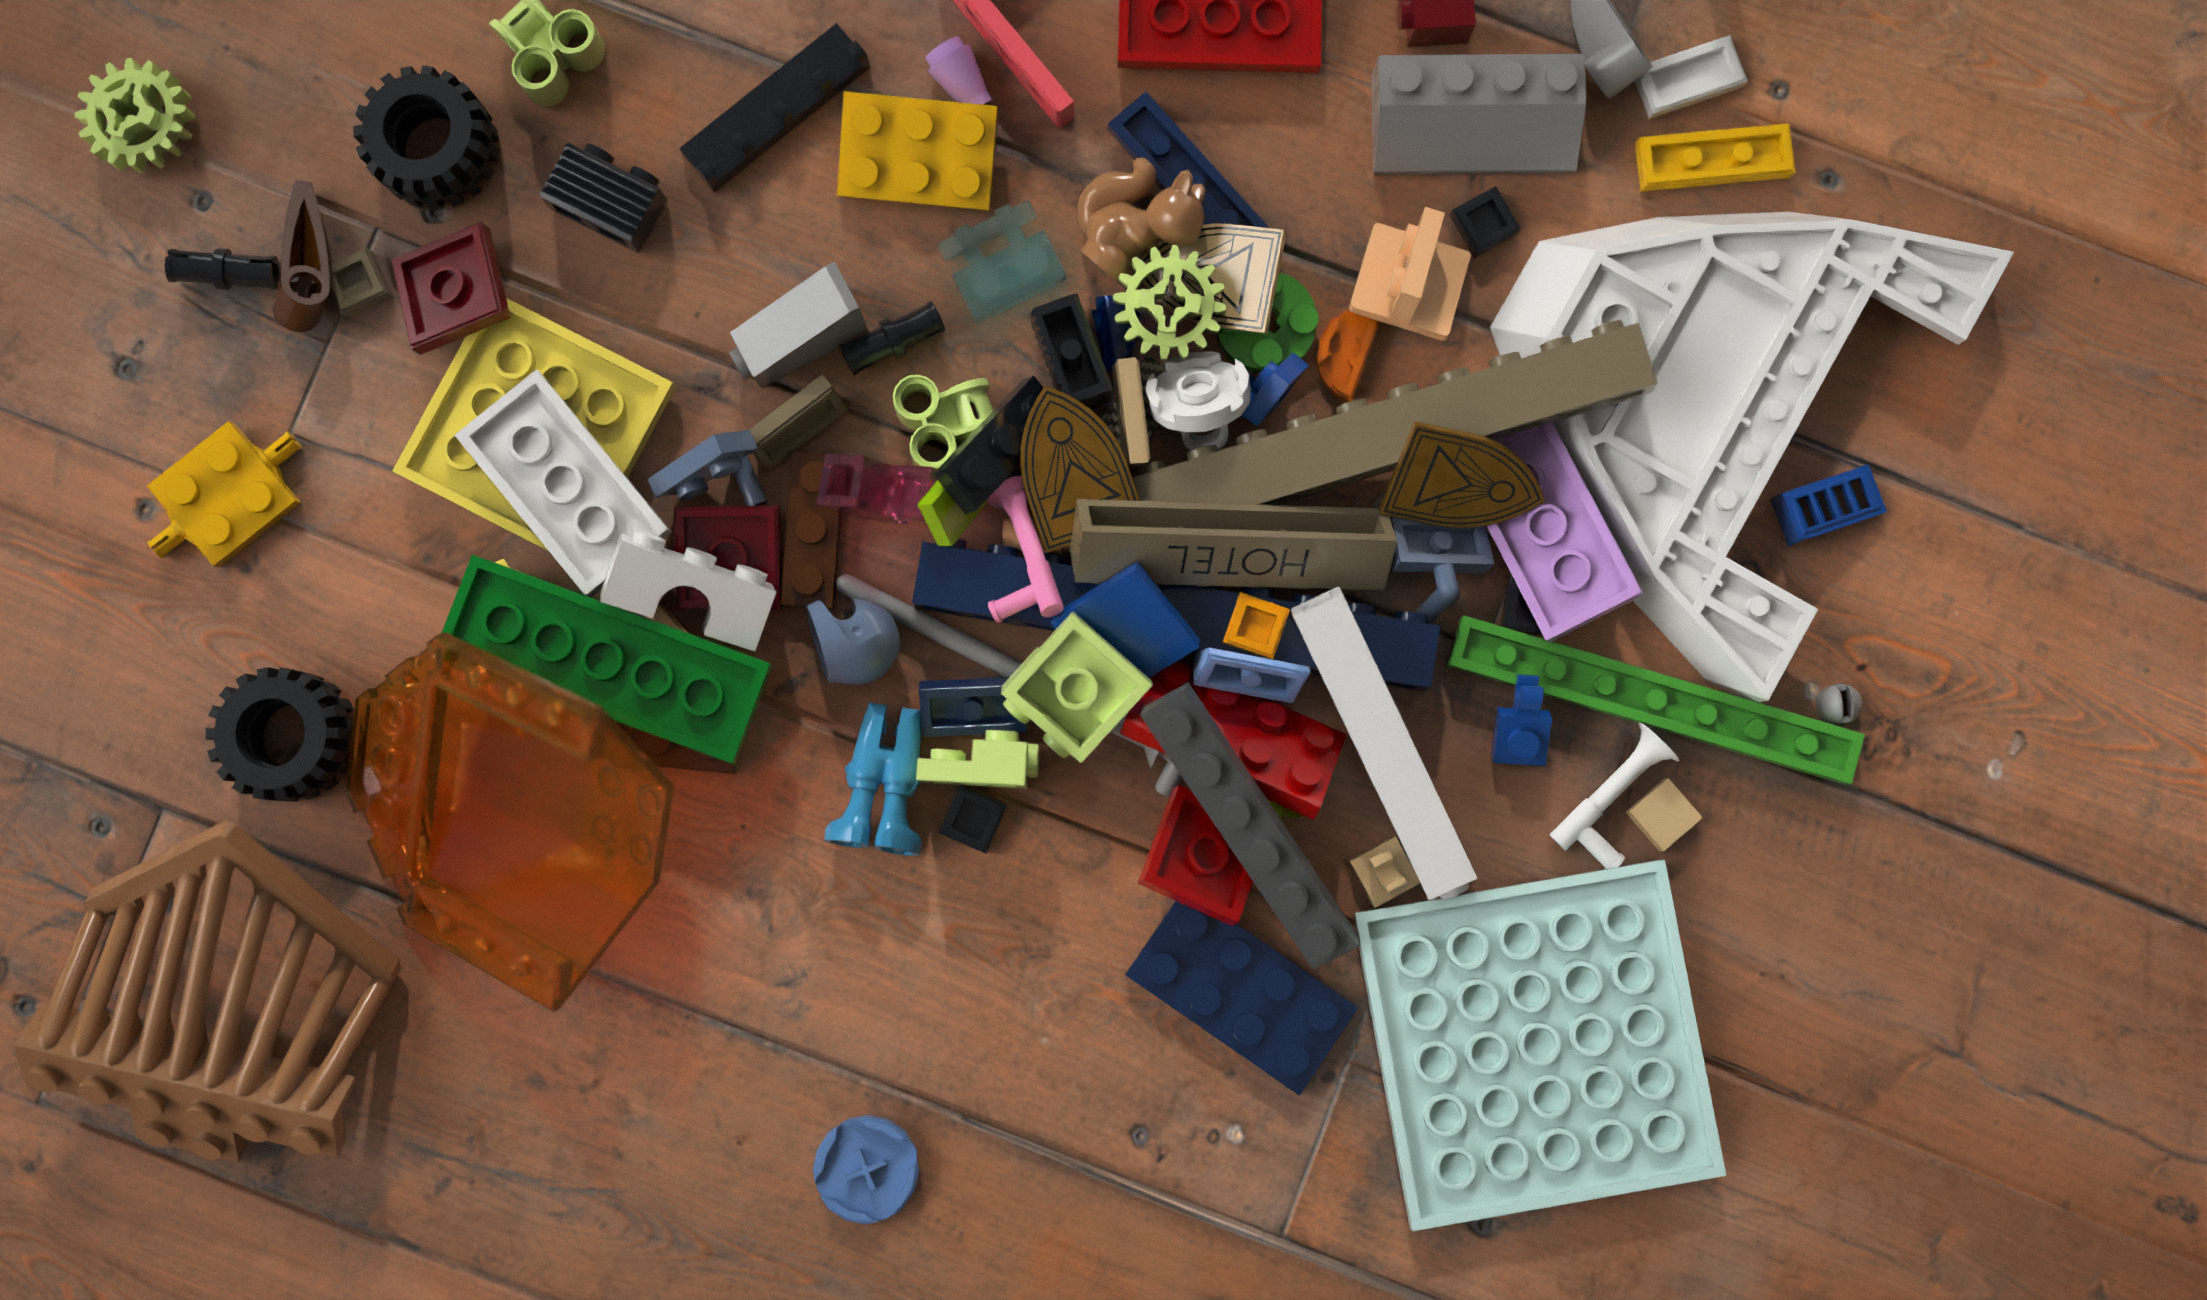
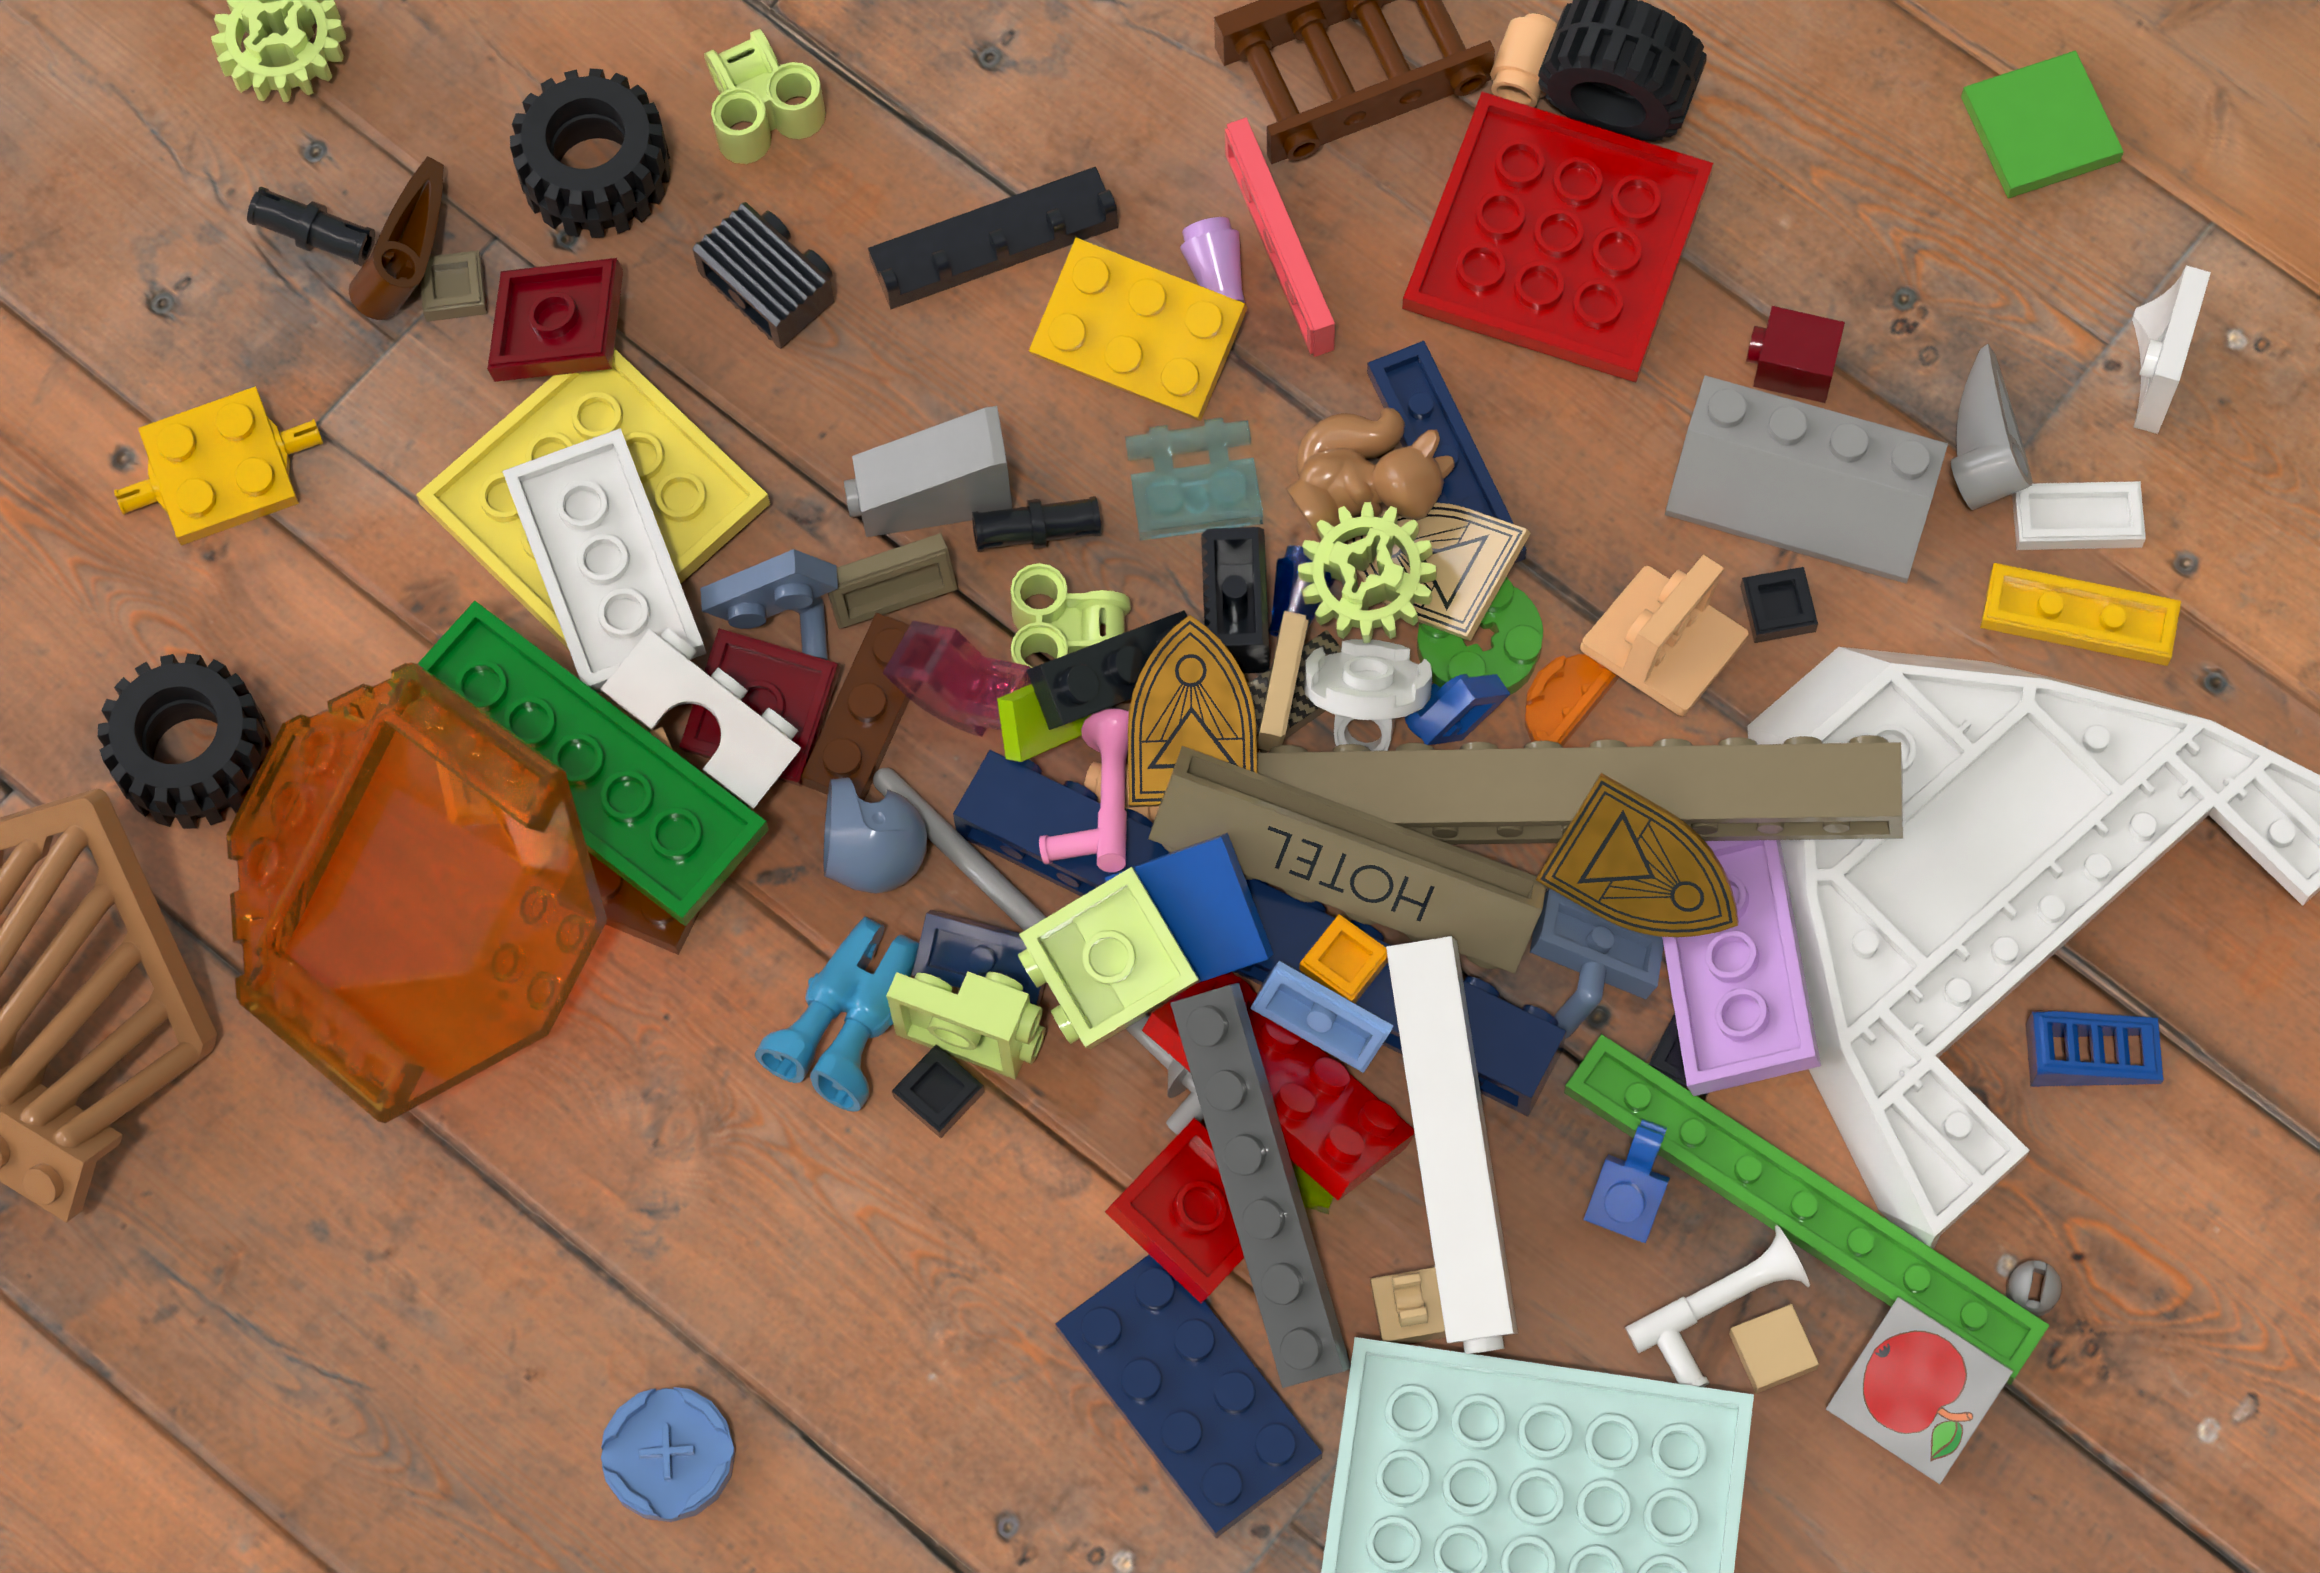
camera: 25 degrees right, 15 degrees down
none -> tile [1826,1296,2014,1484]

